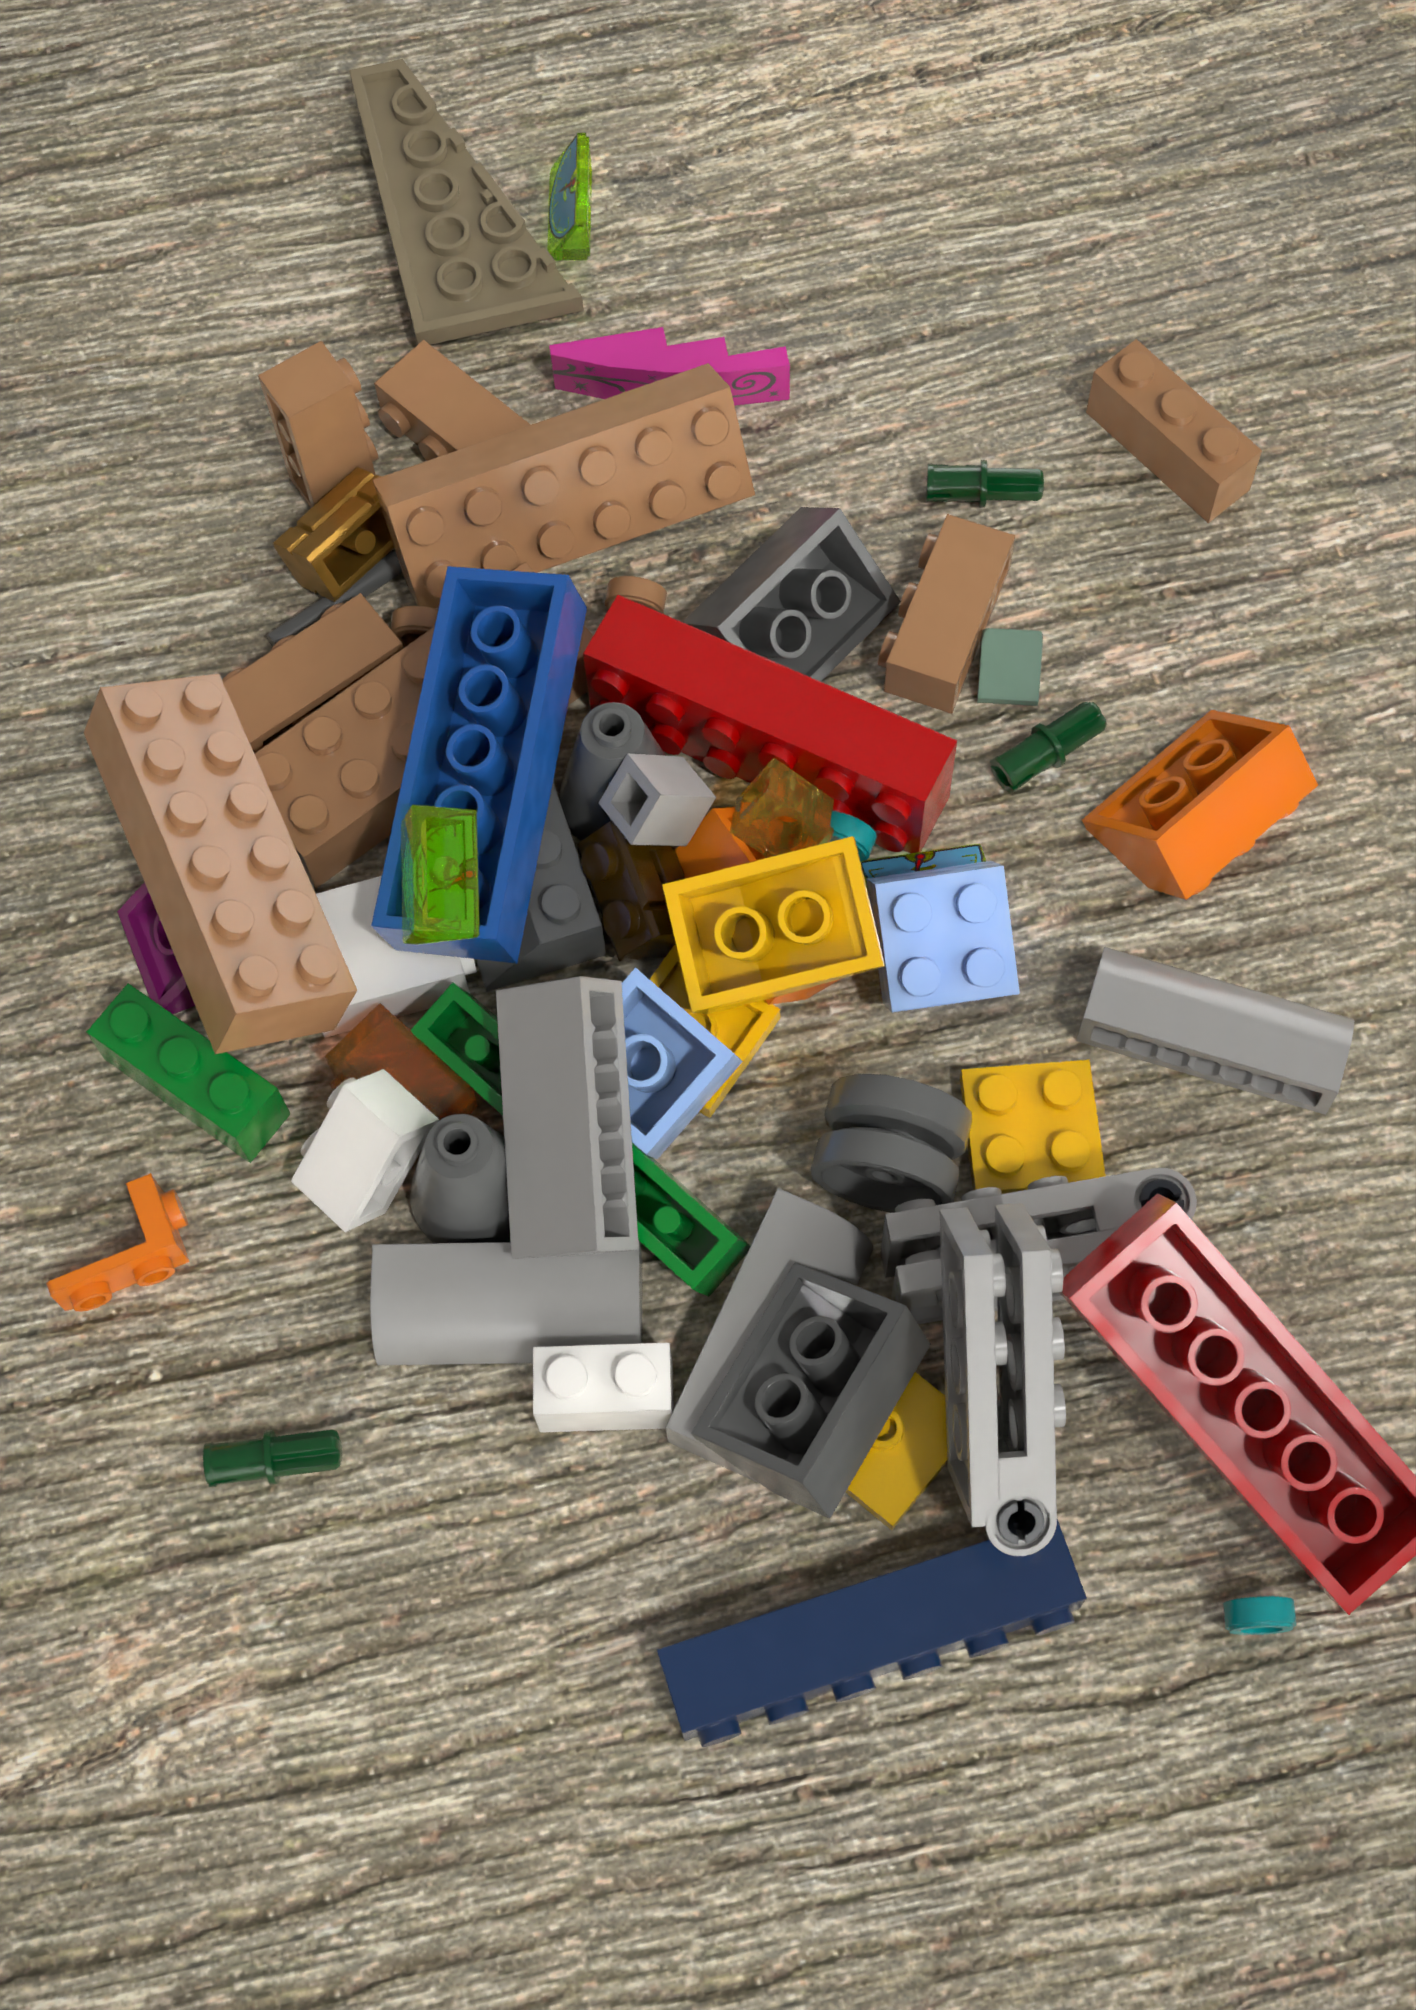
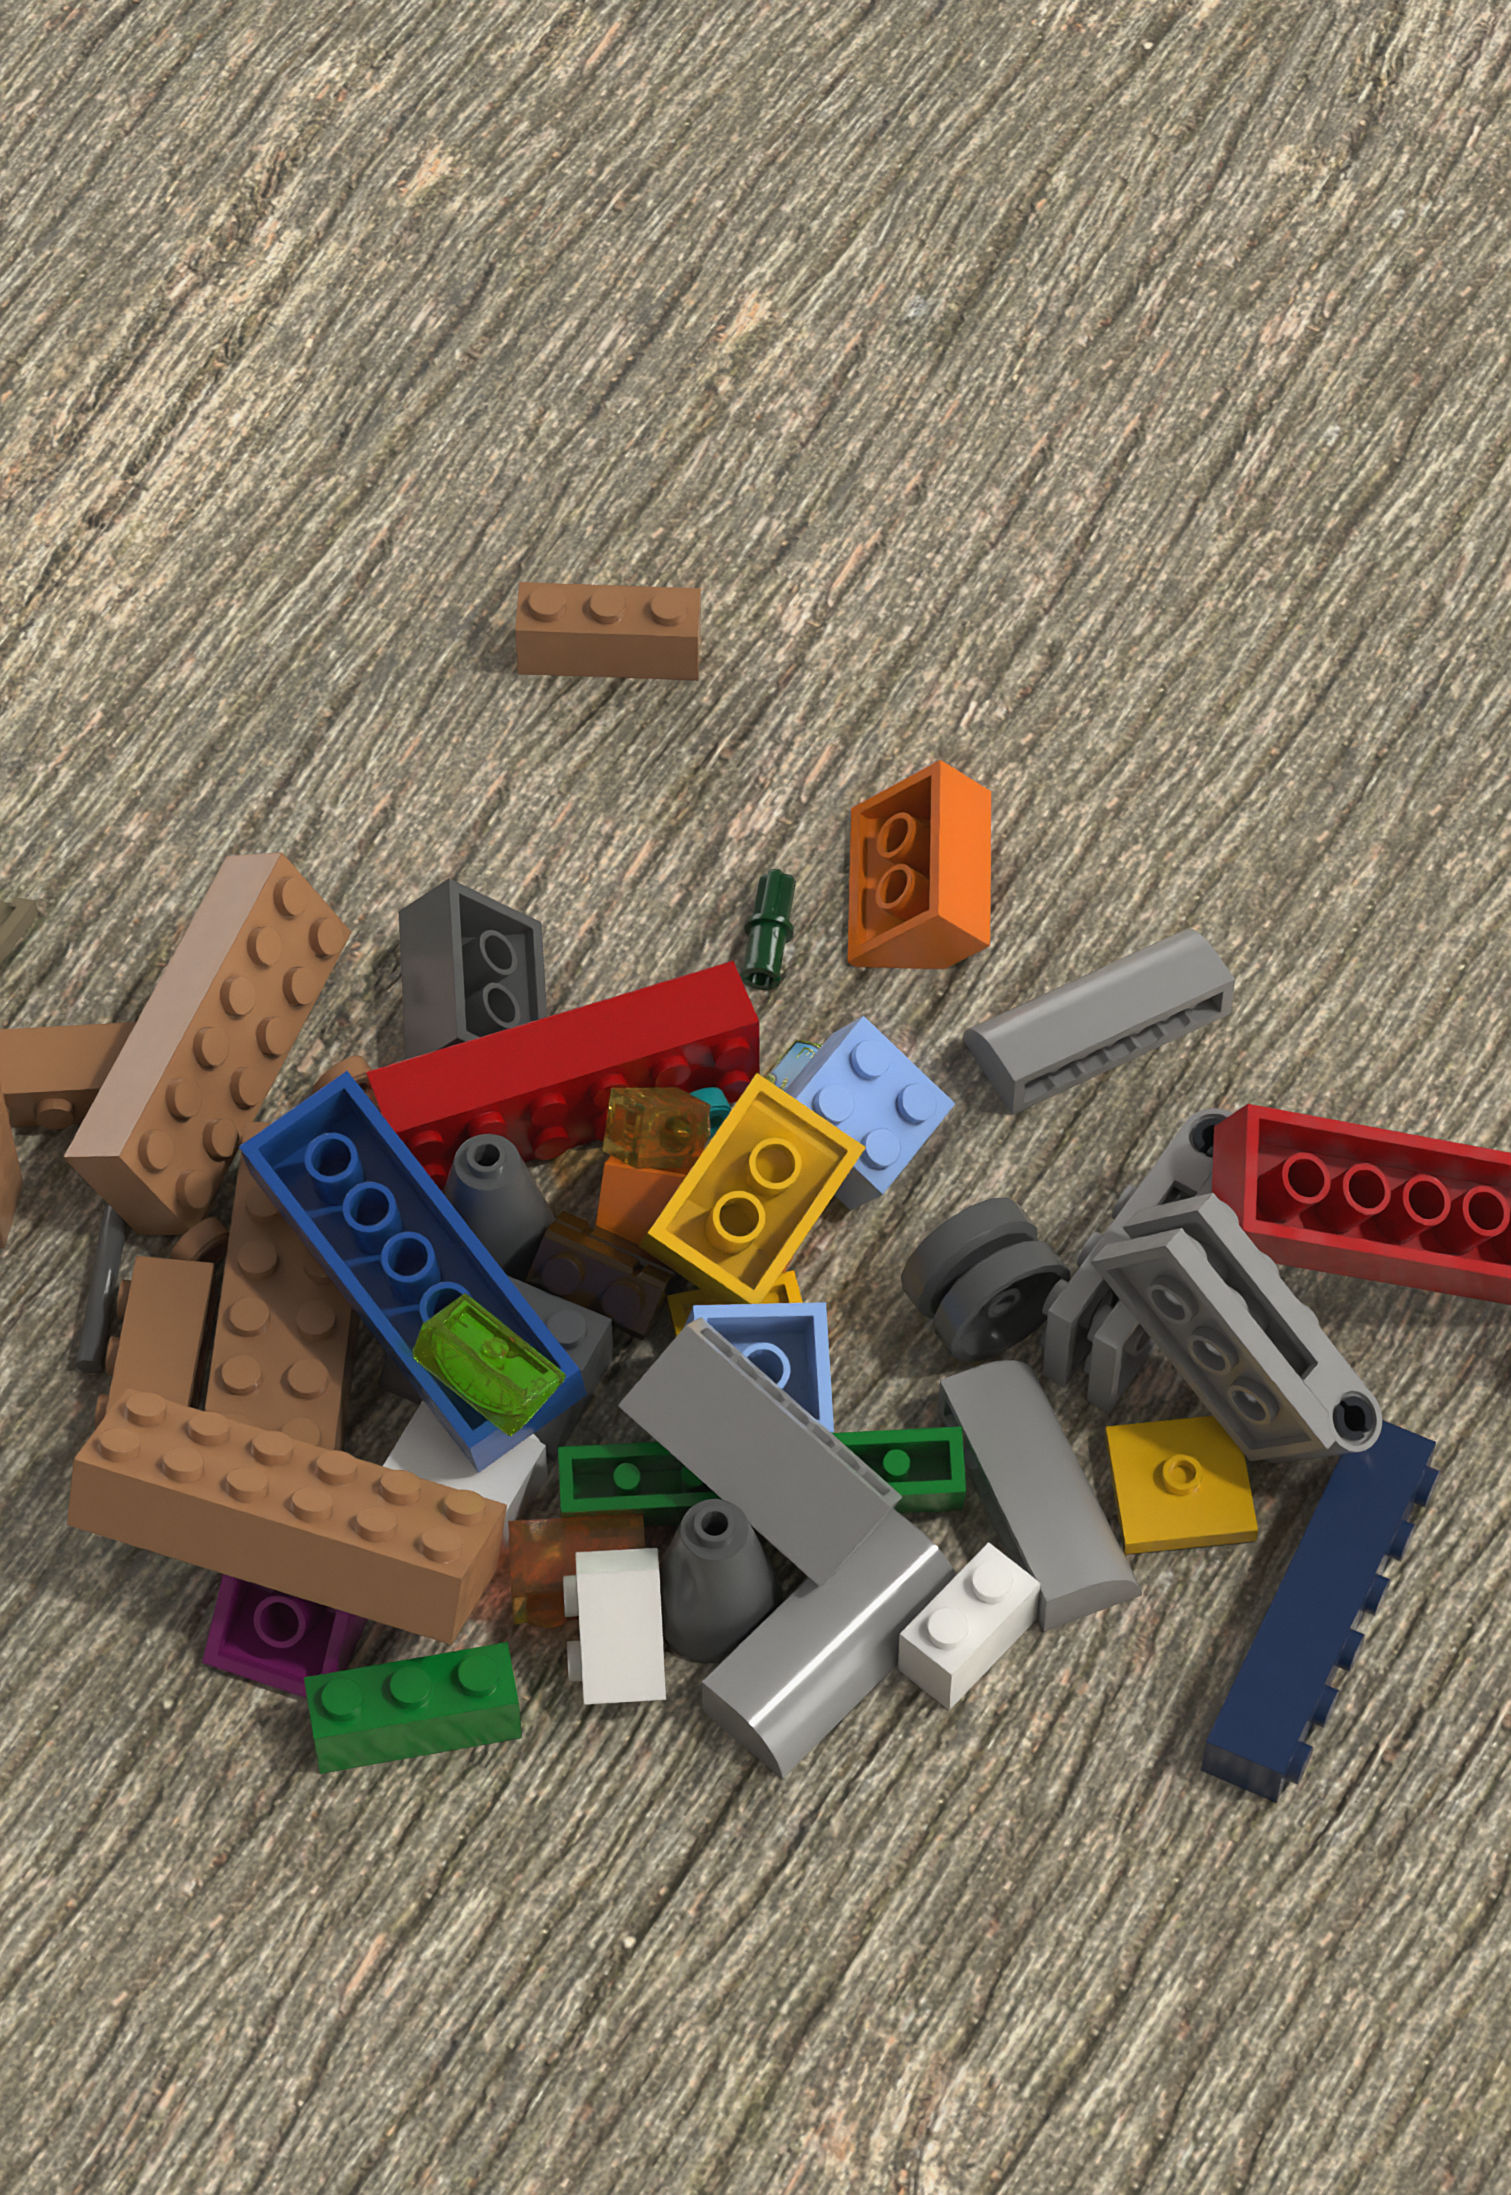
camera: 50 degrees left, 10 degrees down
orange bracket [46,1173,190,1312] -> none
dark green axle [203,1429,342,1487] -> none
pearl gold brick [273,467,394,602] -> none
dark pink slope [549,327,790,406] -> none
light grey brick [599,753,716,846] -> none
dark grey slope [691,1262,931,1519] -> none
medium nougat brick [878,514,1015,714] -> none
dark green axle [926,460,1044,508] -> none
yellow plate [960,1059,1106,1194] -> none
sand green slope [977,628,1043,706] -> none

